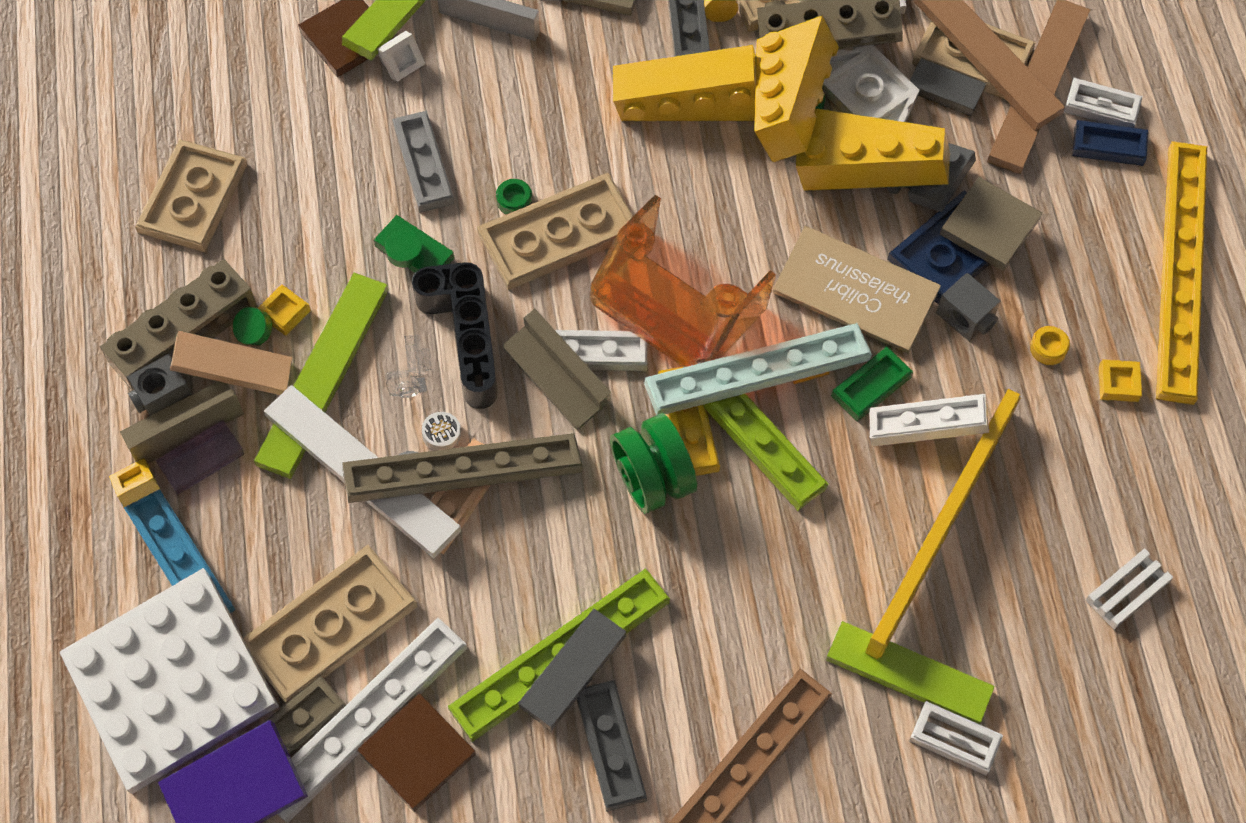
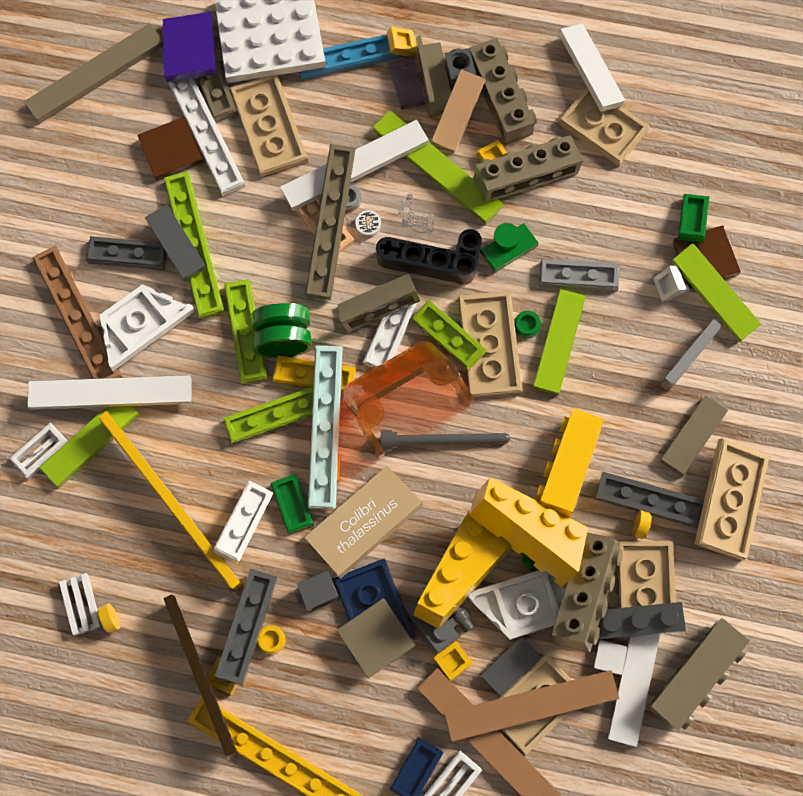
camera: 115 degrees right, 10 degrees up
green tile [232,307,272,346] -> none
none -> white tile [28,376,192,410]
none -> yellow tile [98,603,120,633]
none -> white wing [100,284,195,371]
none -> dark brown tile [163,594,238,761]
none -> dark grey plate [215,569,278,686]
none -> lime tile [224,279,268,385]
none -> dark grey piece [381,430,510,451]
none -> lime tile [411,300,487,370]
none -> yellow tile [433,641,473,682]
none -> dark tan brick [473,135,583,203]
none -> lime tile [533,289,586,396]
none -> white tile [559,23,625,112]
none -> green tile [678,194,710,243]

